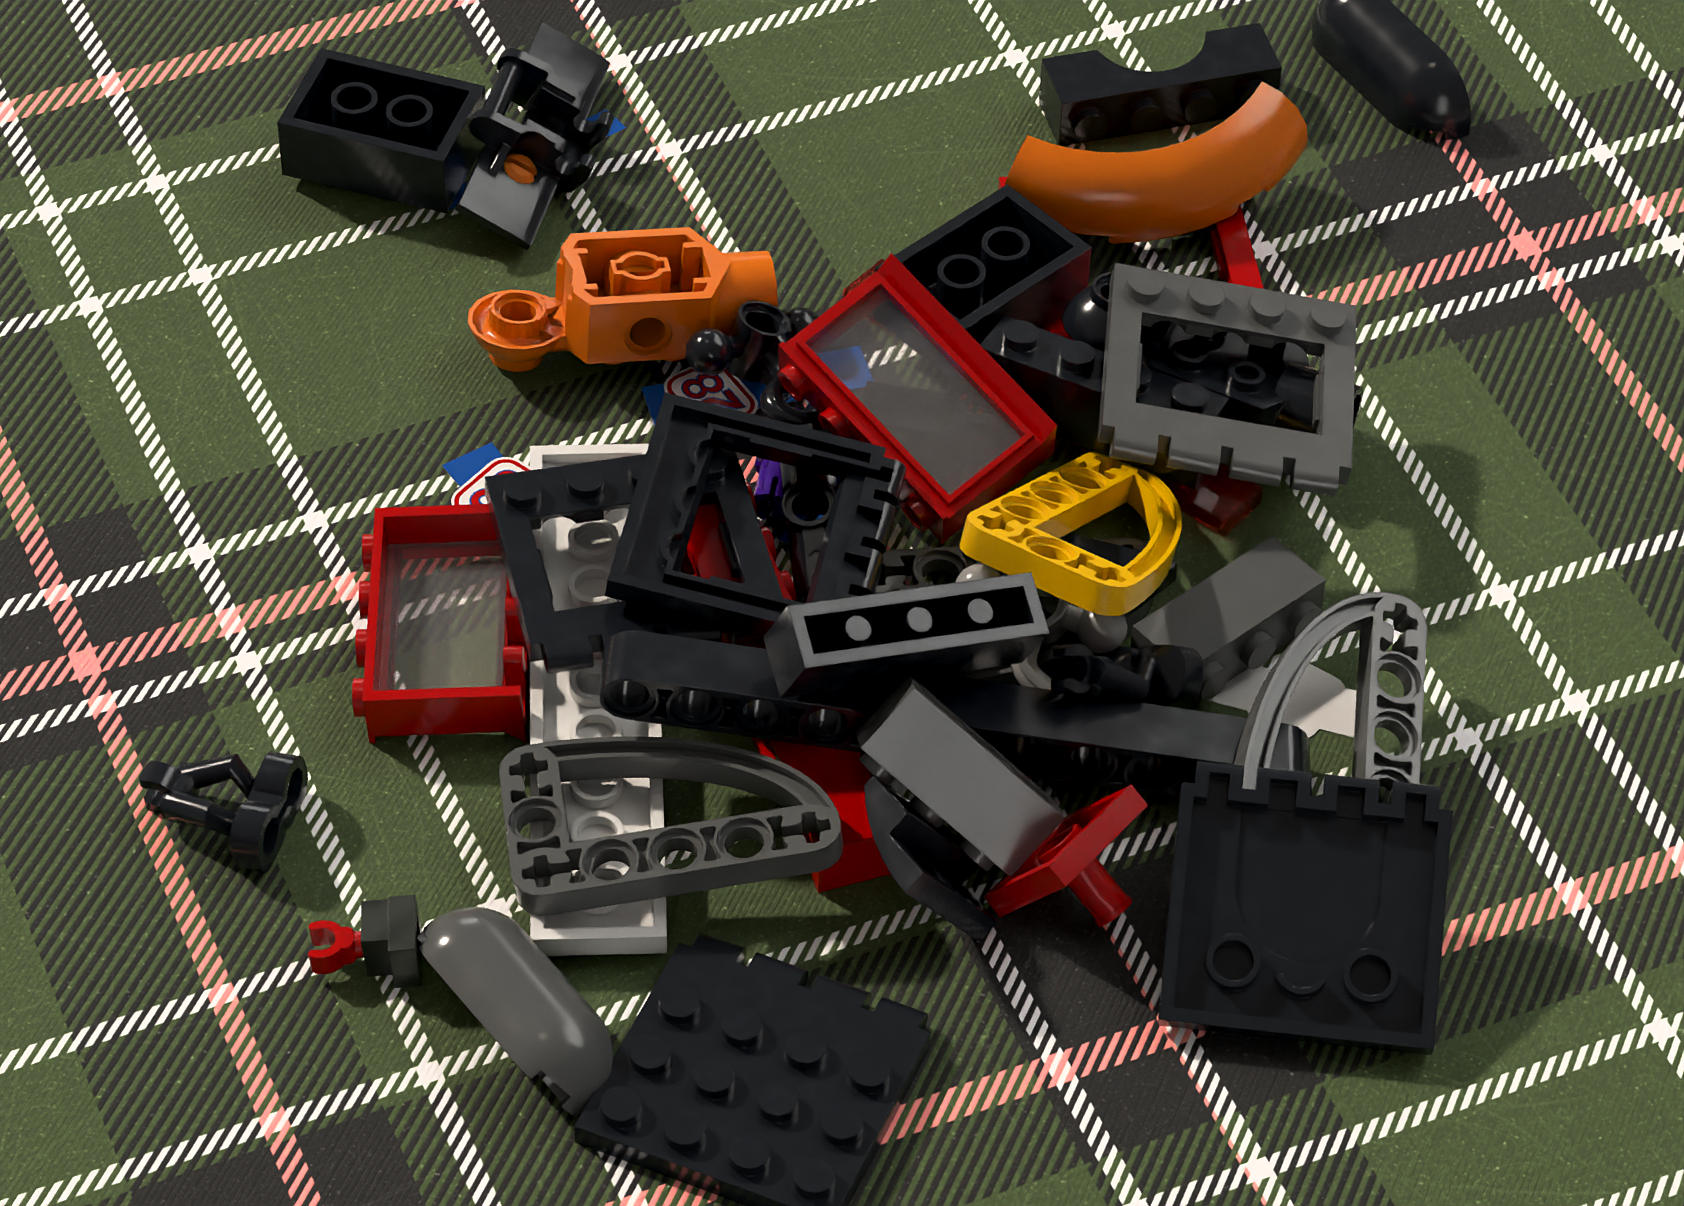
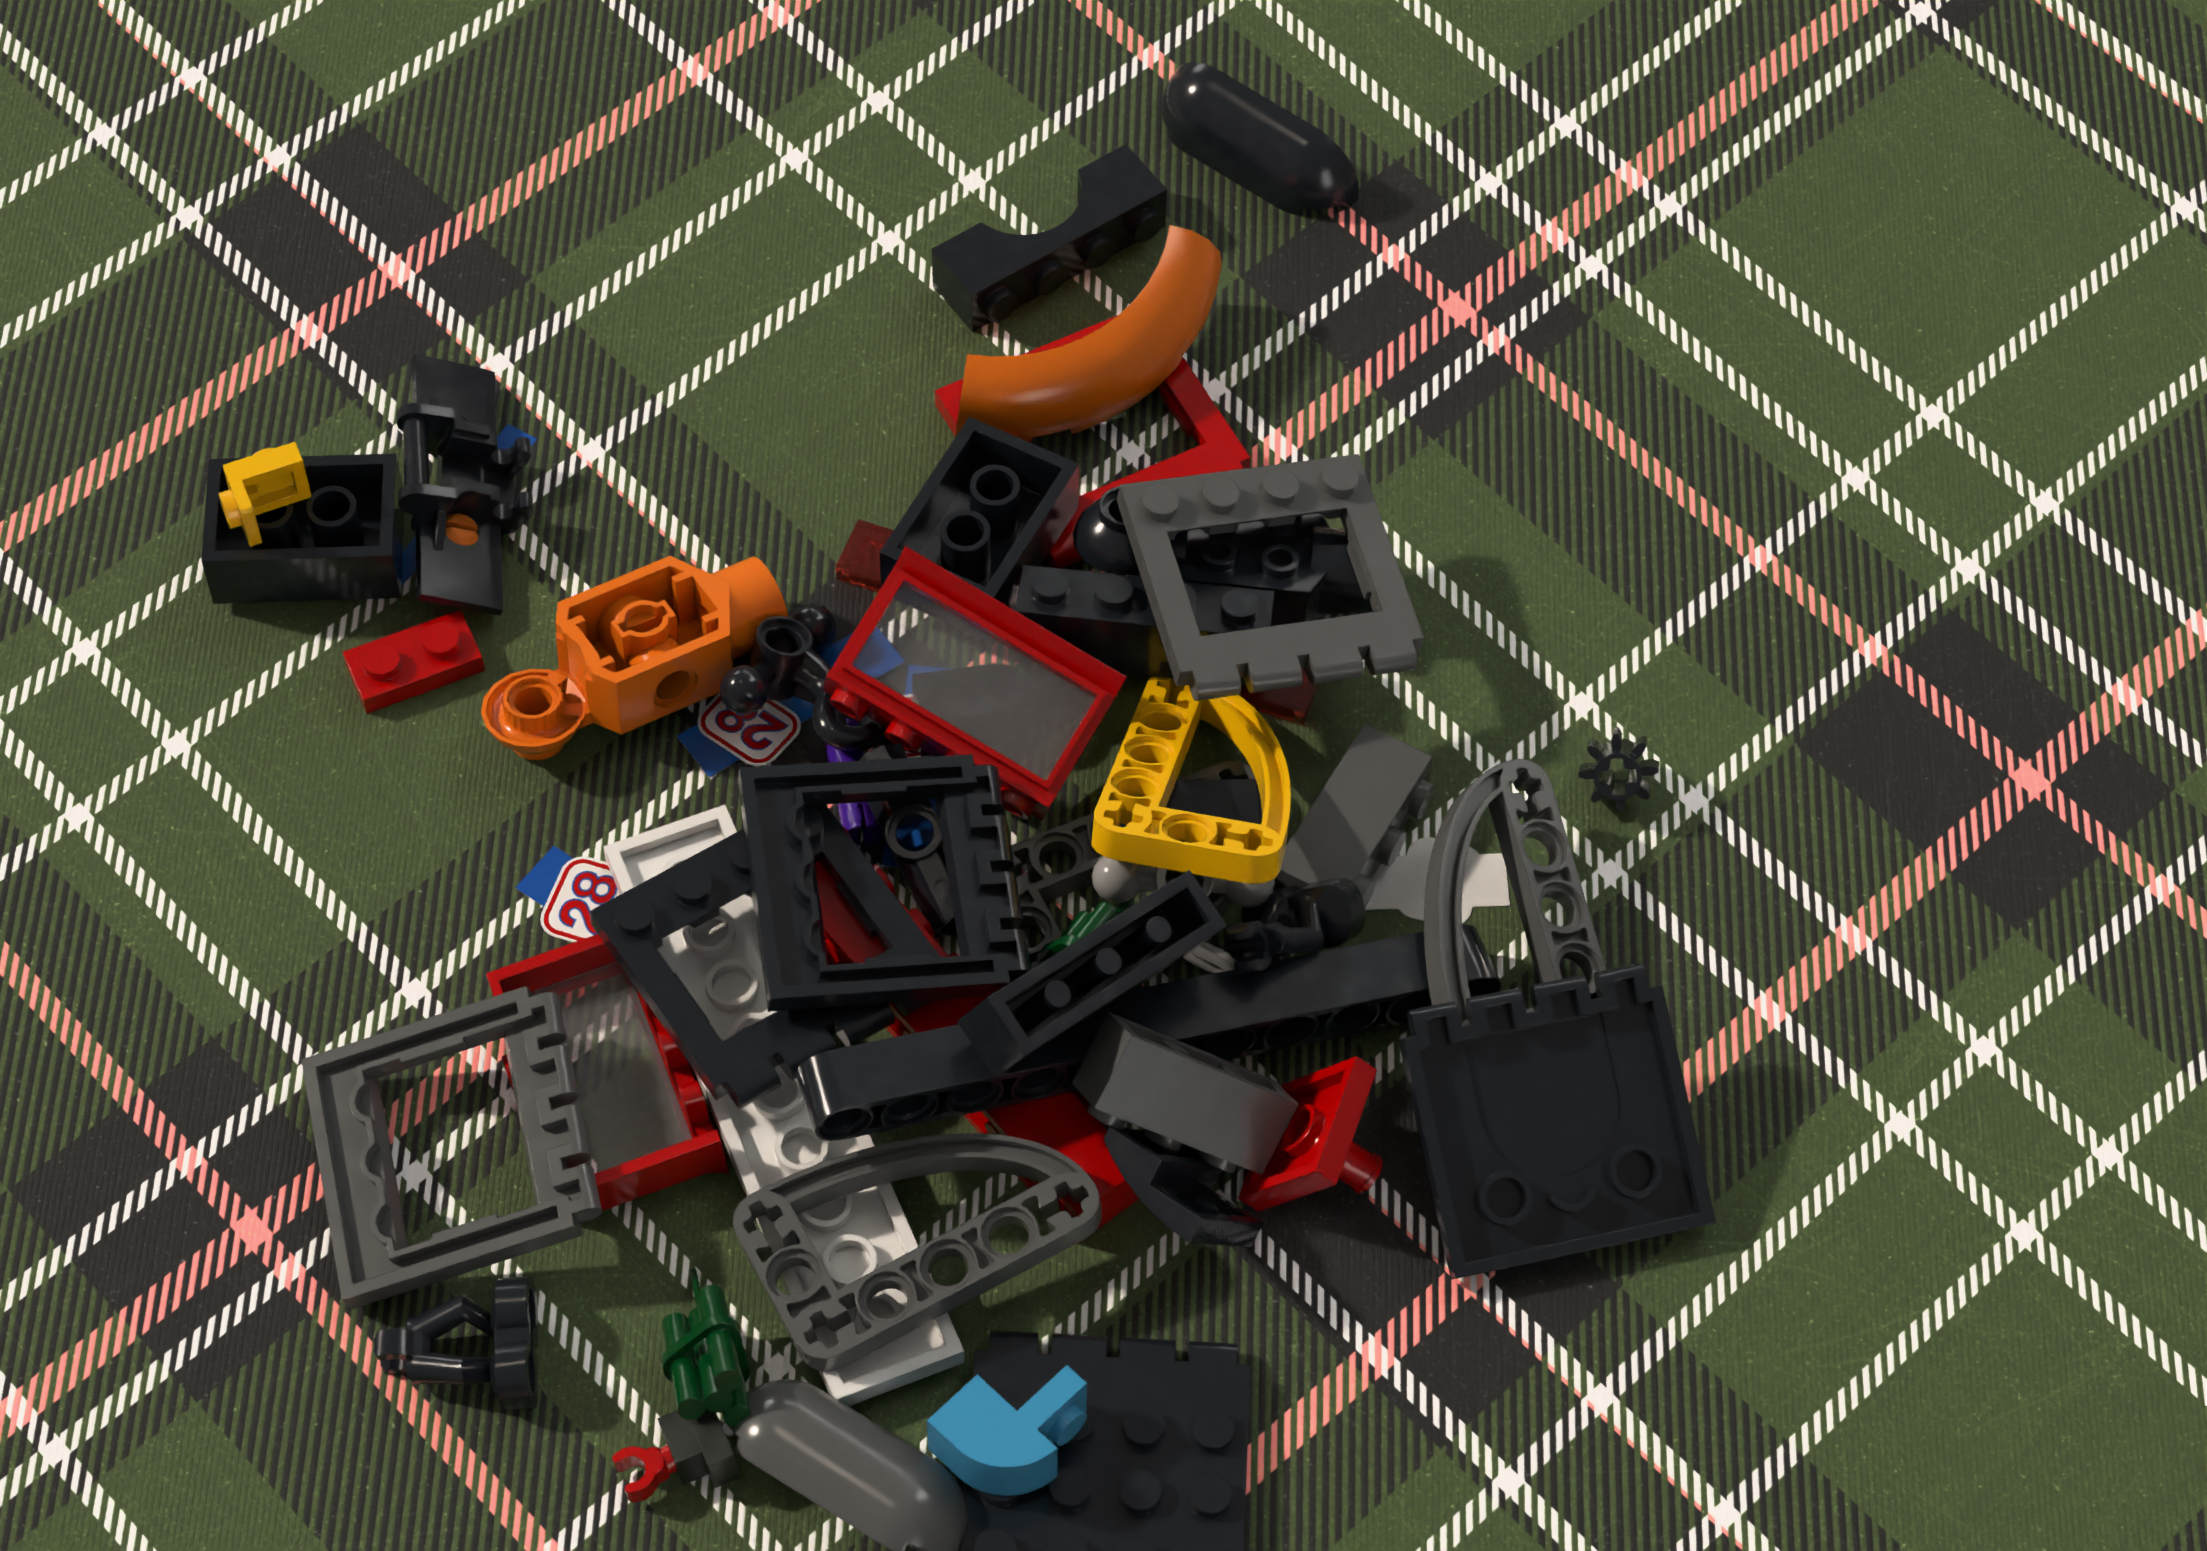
camera: 20 degrees left, 10 degrees up
none -> yellow bracket [218,442,312,547]
none -> dark grey hinge [301,986,602,1309]
none -> red plate [342,609,485,714]
none -> dark green piece [661,1268,751,1427]
none -> dark azure brick [927,1365,1087,1496]
none -> black gear [1578,727,1659,811]

